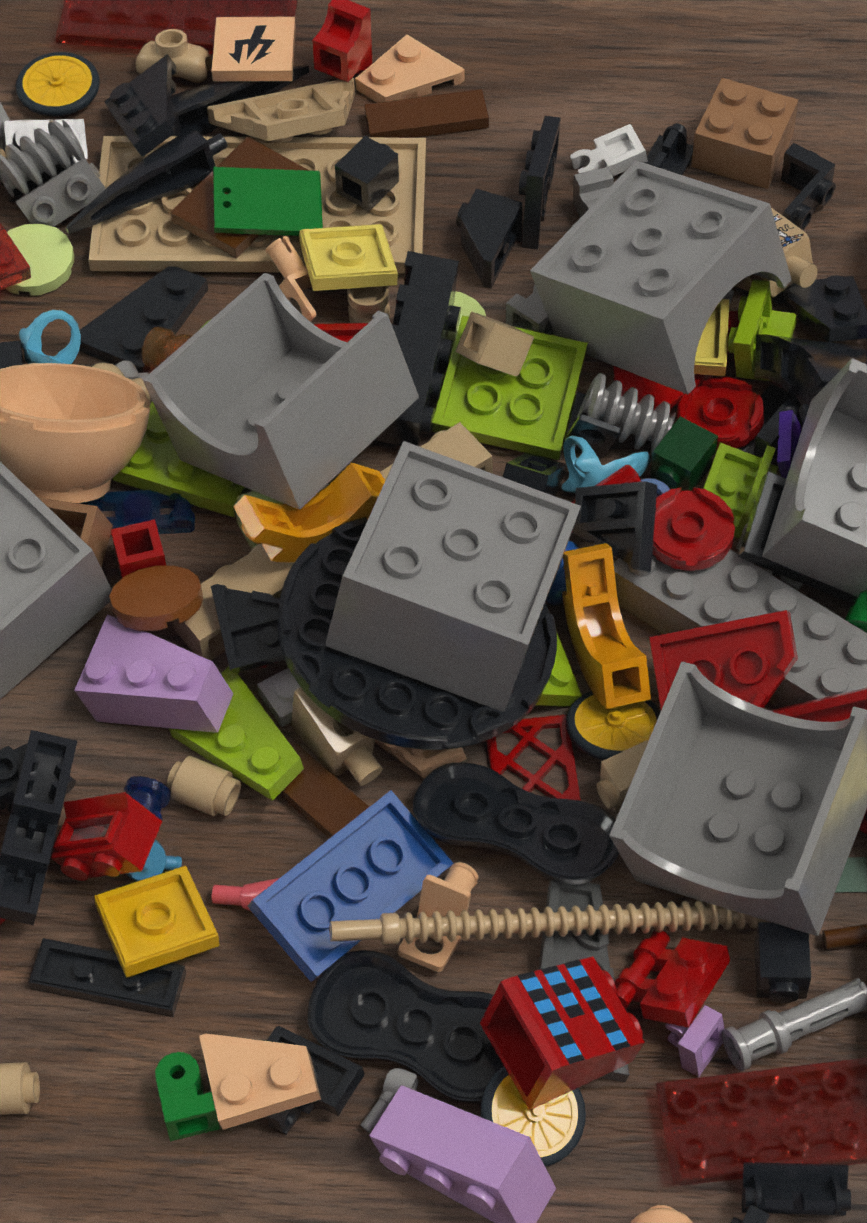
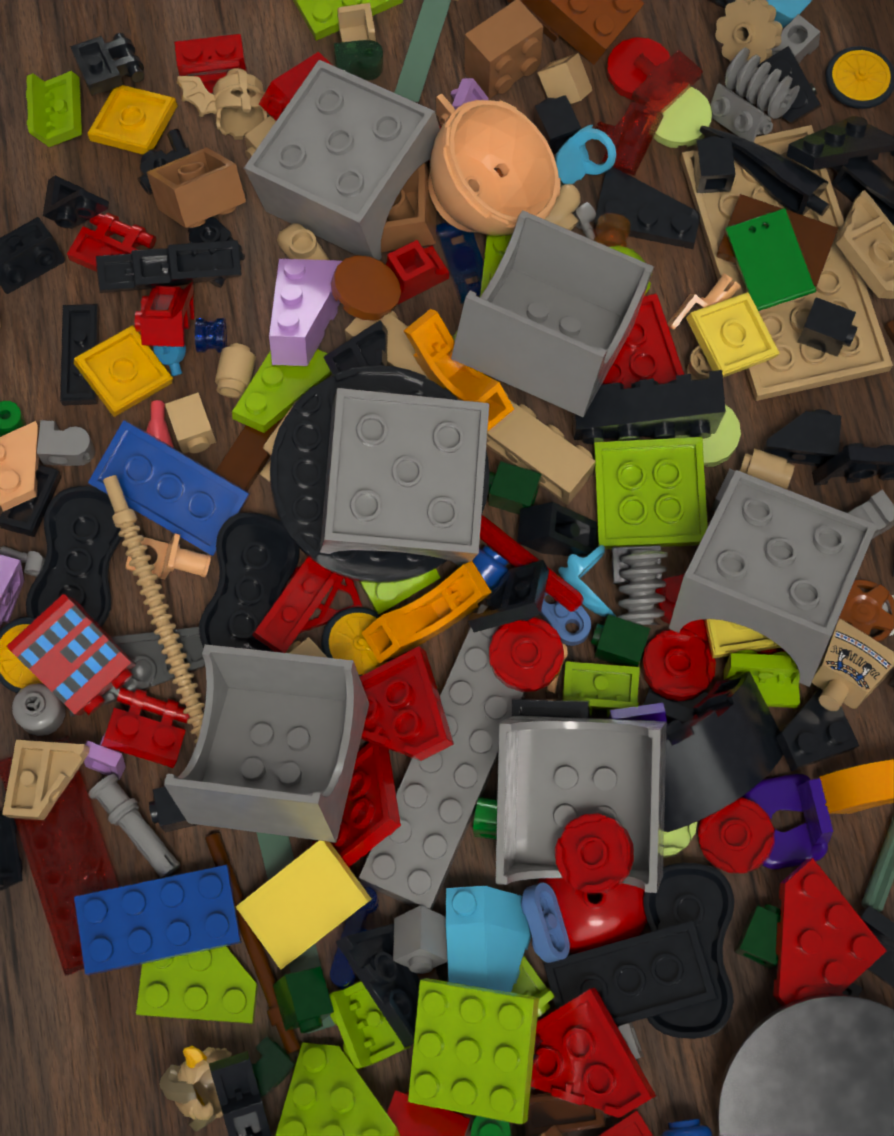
camera: 75 degrees right, 15 degrees up
tan panel [455,311,534,376] -> none
none -> tan wing [2,740,90,820]
none -> light grey head [12,683,65,736]
none -> light grey leg [37,420,95,466]
none -> tan brick [165,392,216,454]
none -> red plate [252,557,339,653]
none -> tan piece [277,223,330,260]
none -> clear red plate [595,102,664,176]
none -> black brick [693,136,736,193]
none -> tan brick [739,448,795,489]

